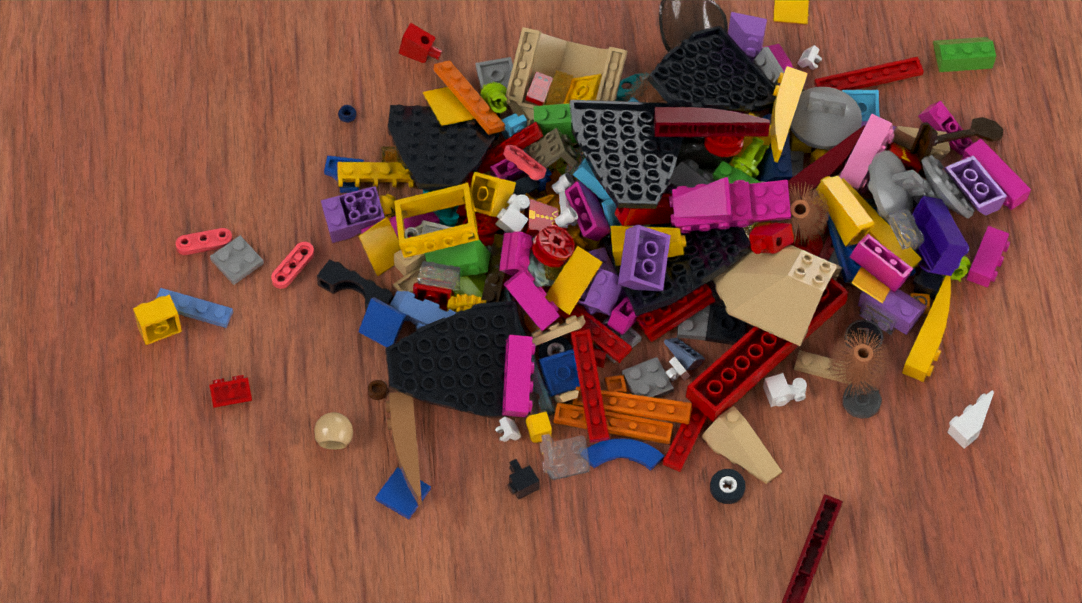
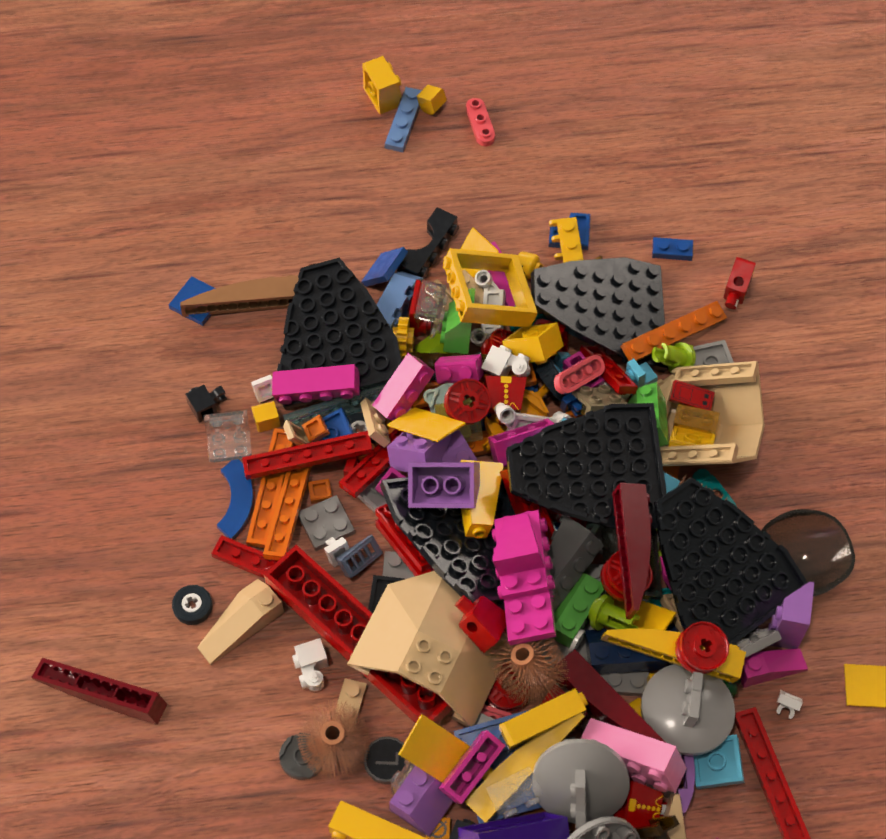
camera: 90 degrees right, 0 degrees up
red bracket [209,375,252,408] -> none
light grey plate [210,235,264,285] -> none
coral plate [271,242,314,289] -> none
tan helmet [314,412,353,450] -> none
medium lavender slope [321,186,385,243] -> none
dark blue plate [338,105,357,123] -> none
yellow window [423,87,475,126] -> none
none -> orange tile [302,414,330,443]
none -> yellow piece [416,85,447,115]
none -> blue plate [652,237,693,261]
none -> red wheel [675,621,729,675]

